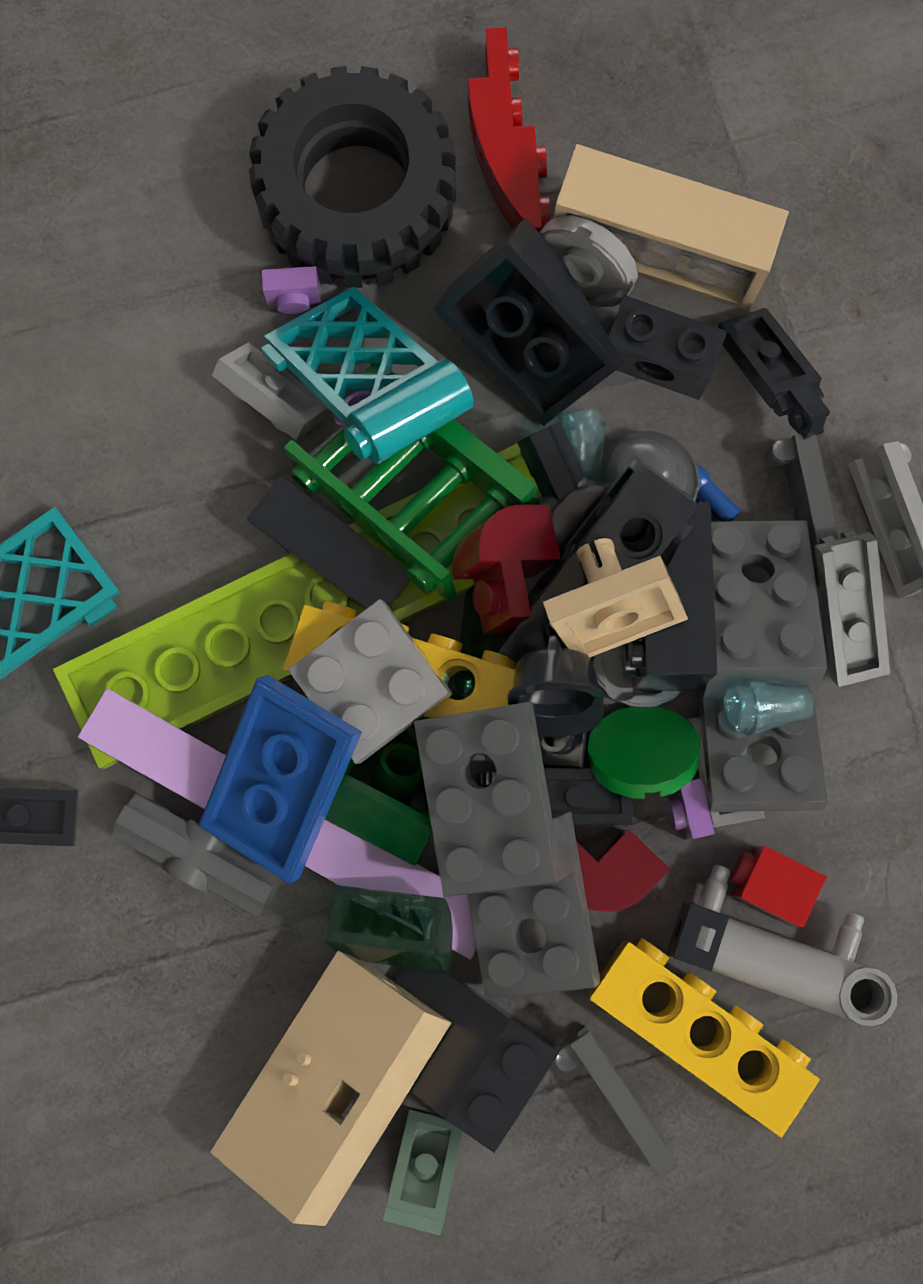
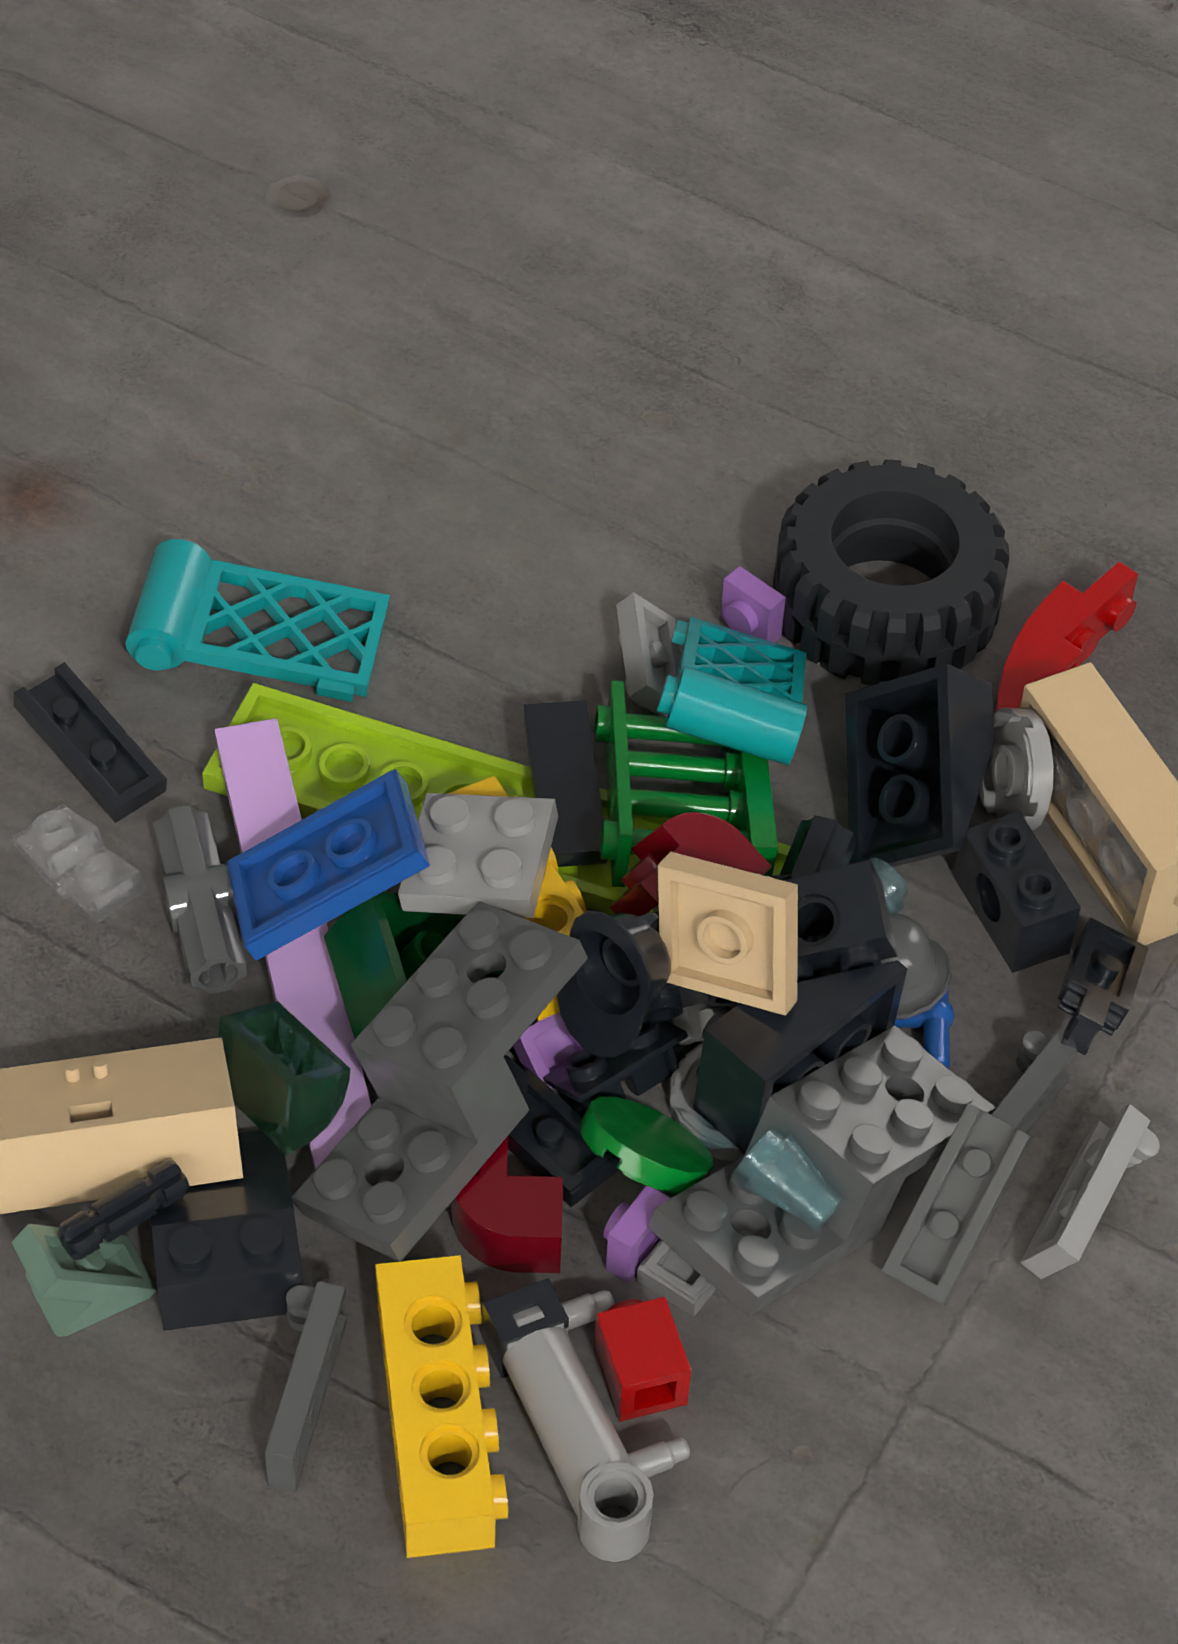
camera: 45 degrees right, 30 degrees down
none -> clear slope [11,804,147,925]
none -> black axle [57,1160,189,1260]

